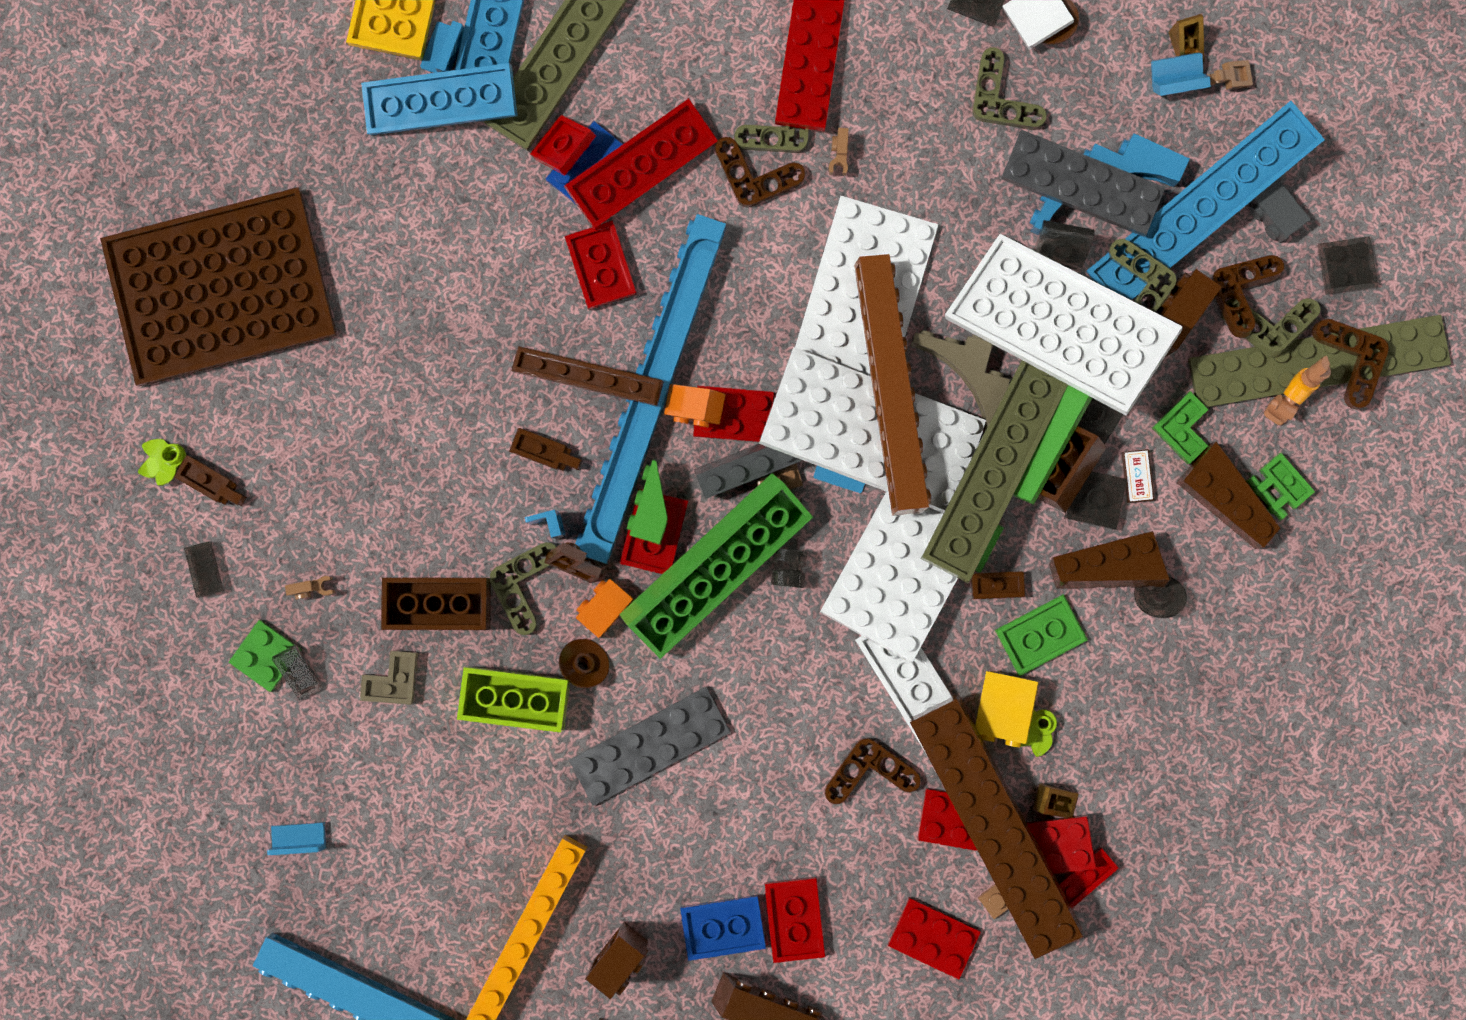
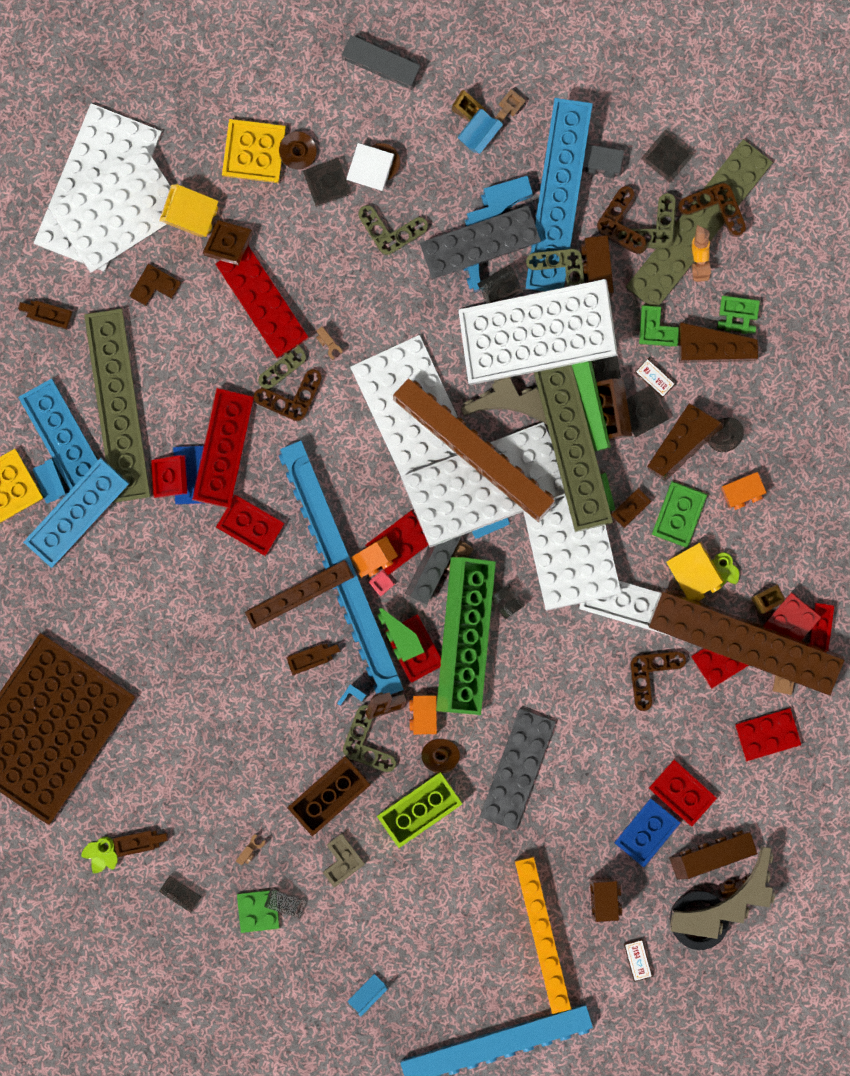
camera: 45 degrees left, 0 degrees up
none -> coral tile [368,570,395,597]
none -> orange brick [721,472,766,510]

